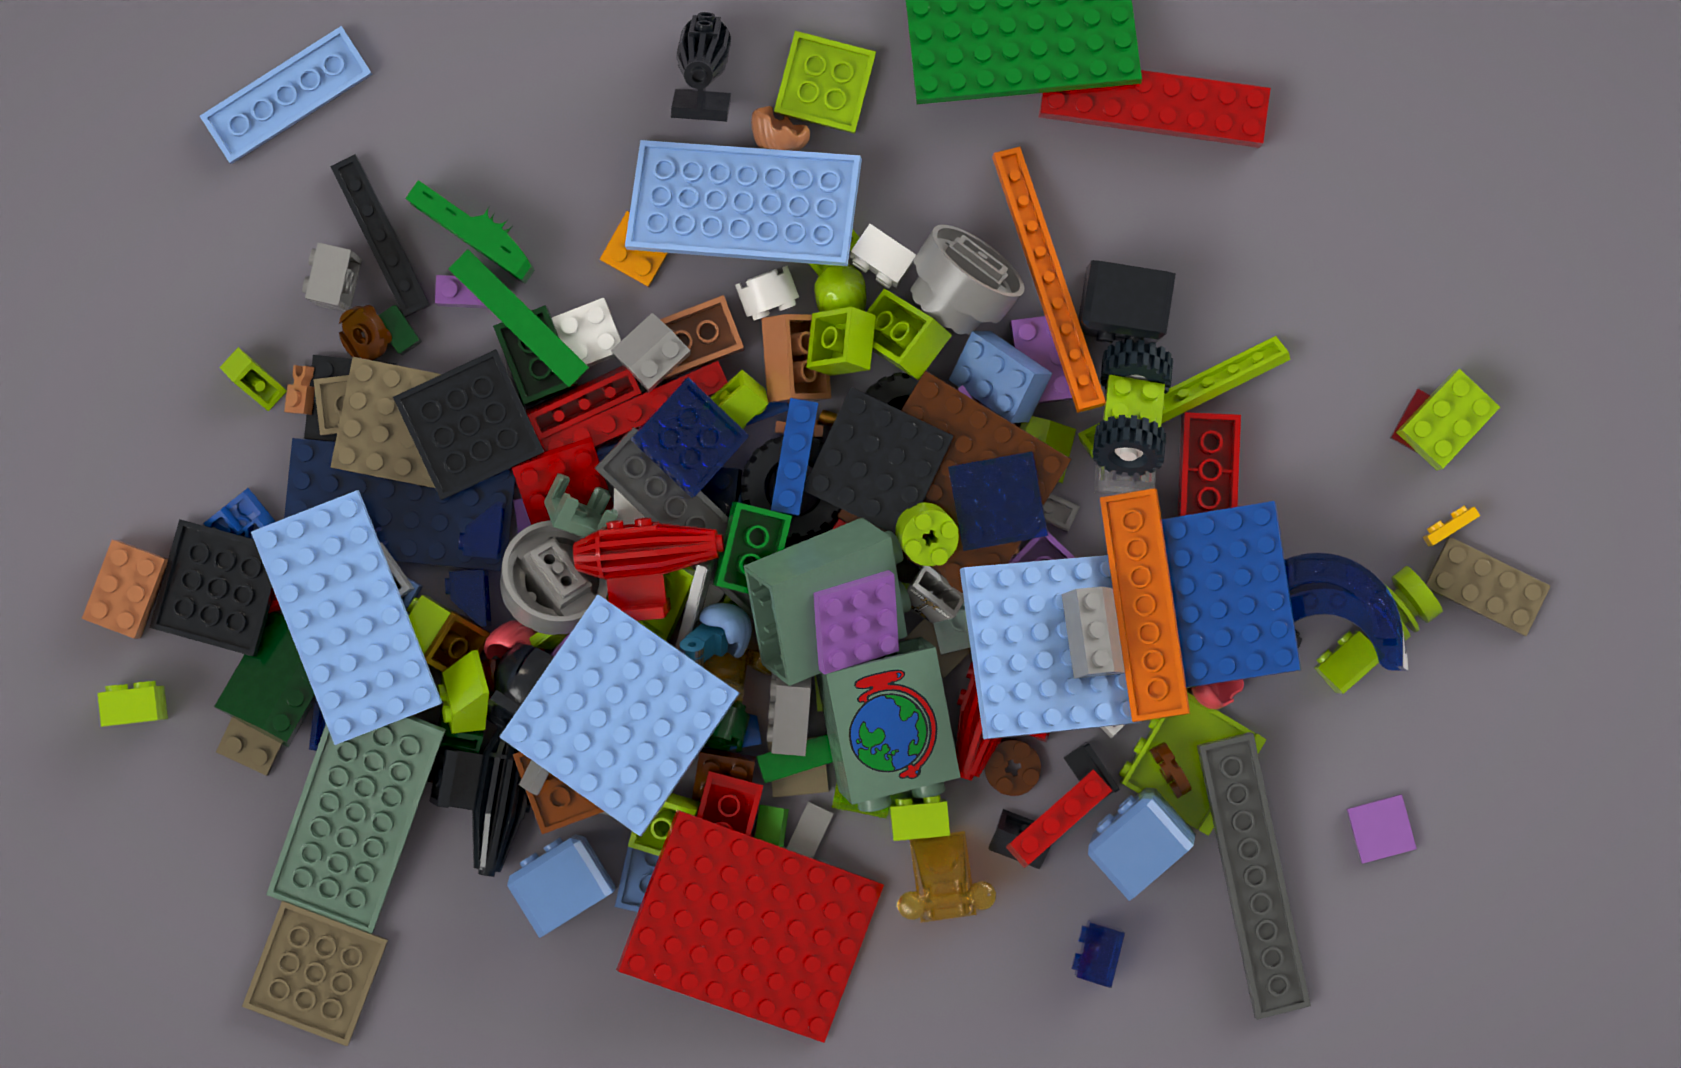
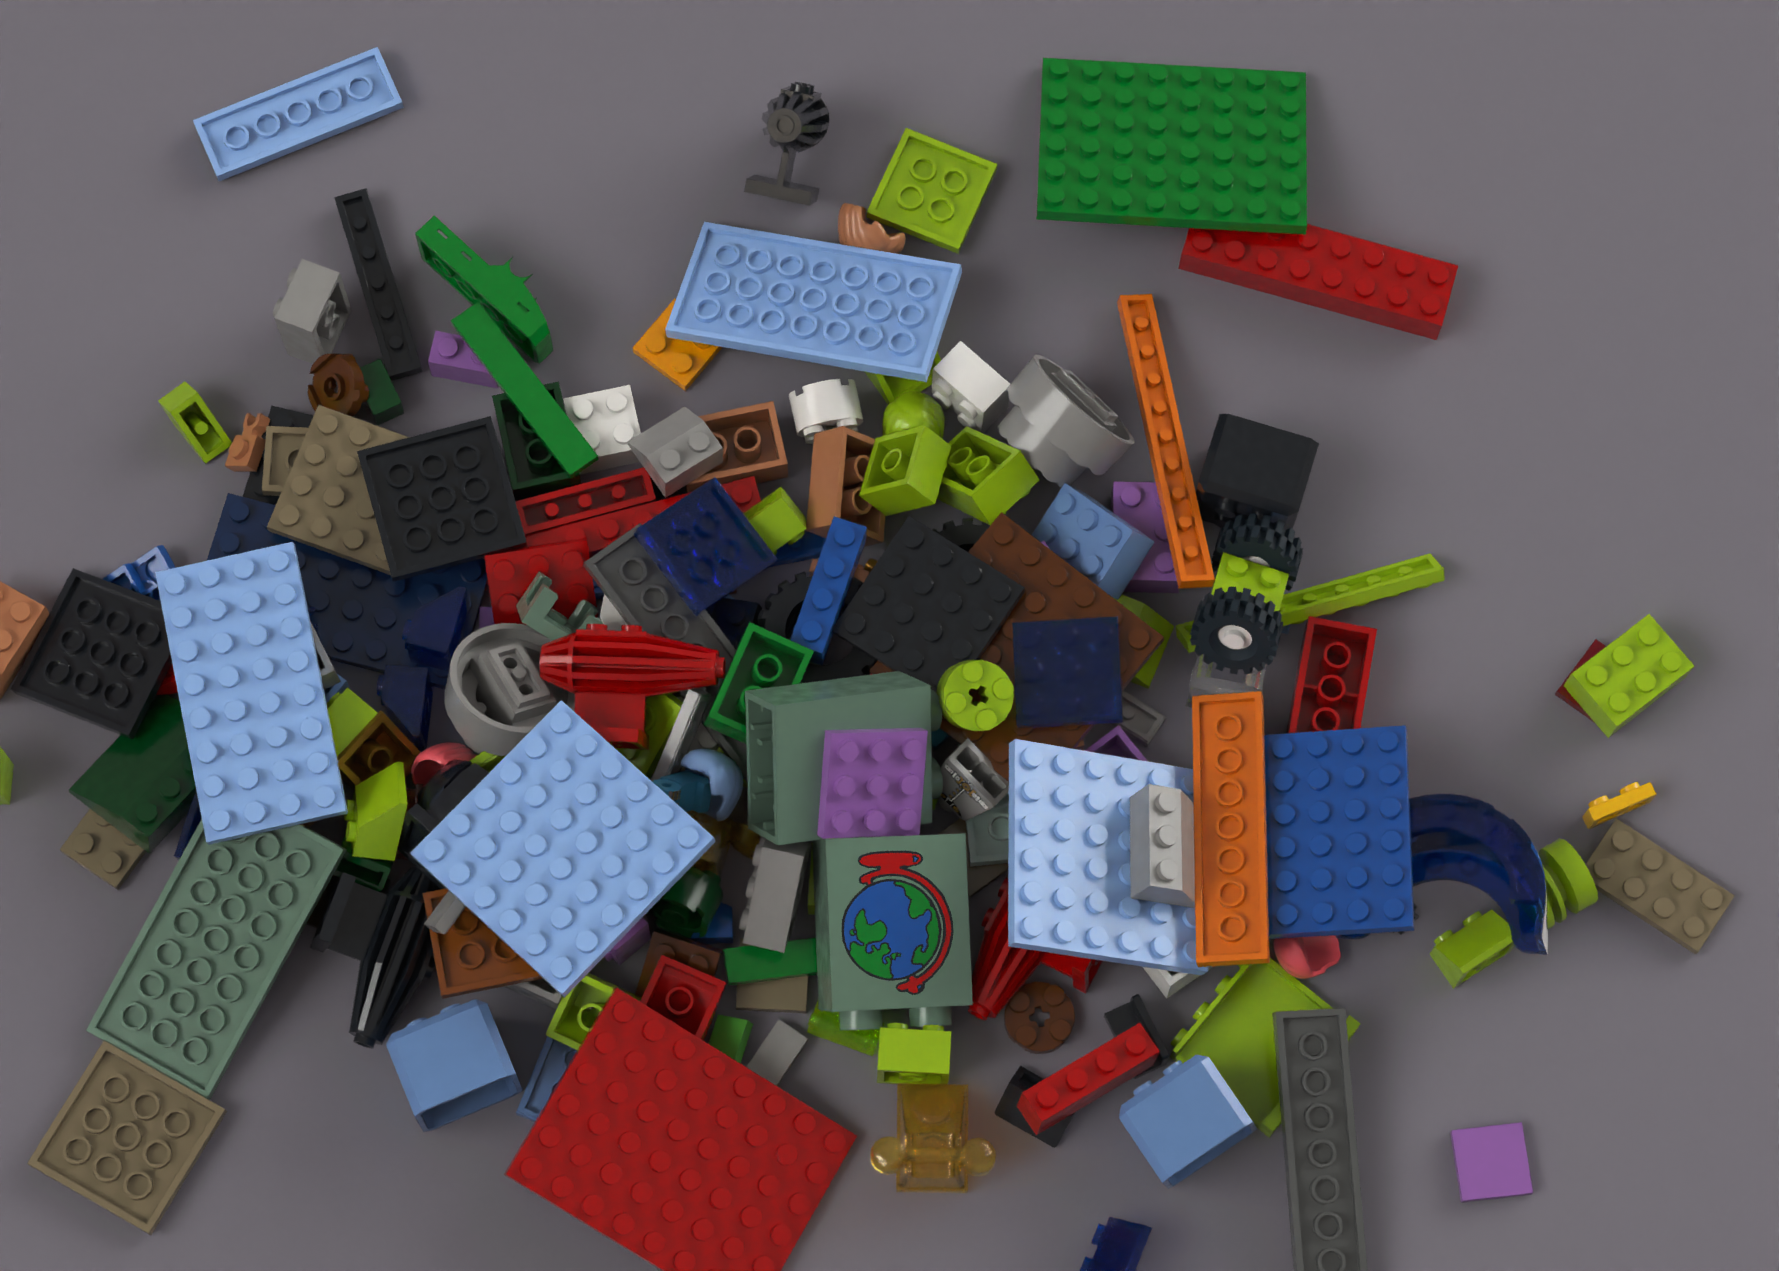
camera: 10 degrees right, 15 degrees down
reddish brown plate [1149,742,1192,799] -> none

